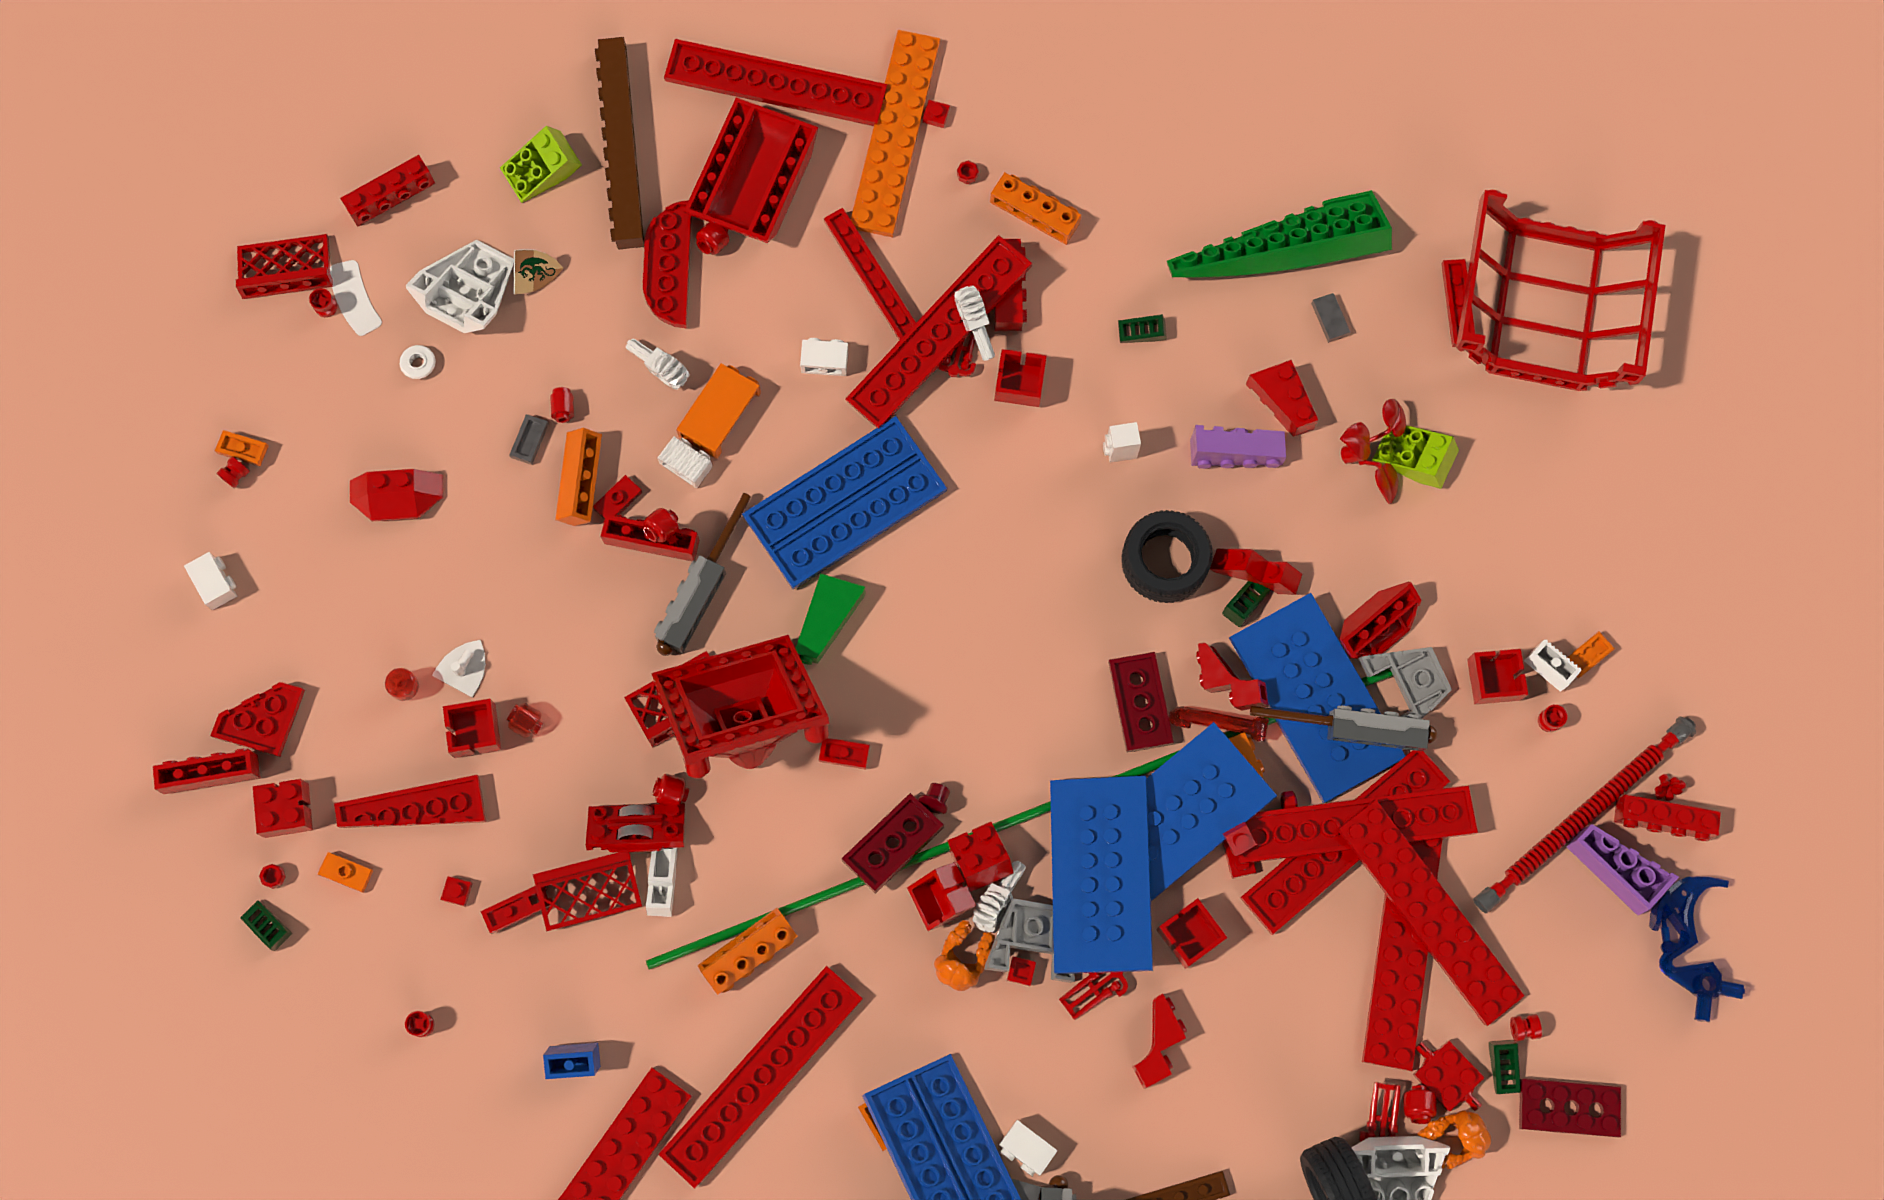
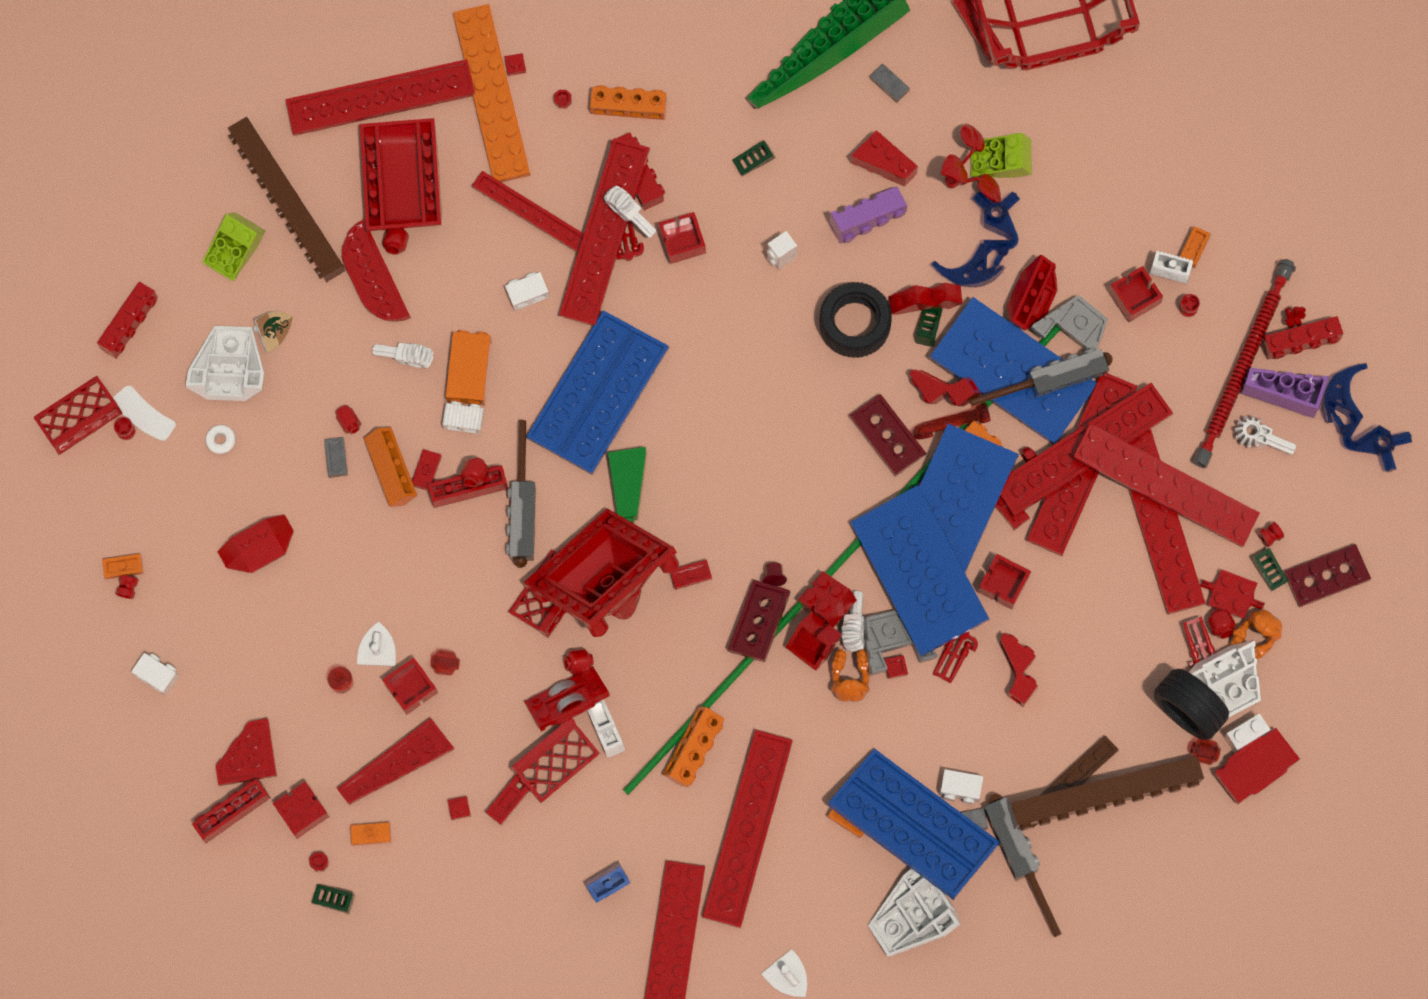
camera: 20 degrees left, 0 degrees up
red wheel [405,1011,435,1038] -> none
red plate [1223,822,1257,857] -> none
none -> clear blue piece [931,191,1020,288]
none -> white gear [1234,415,1296,455]

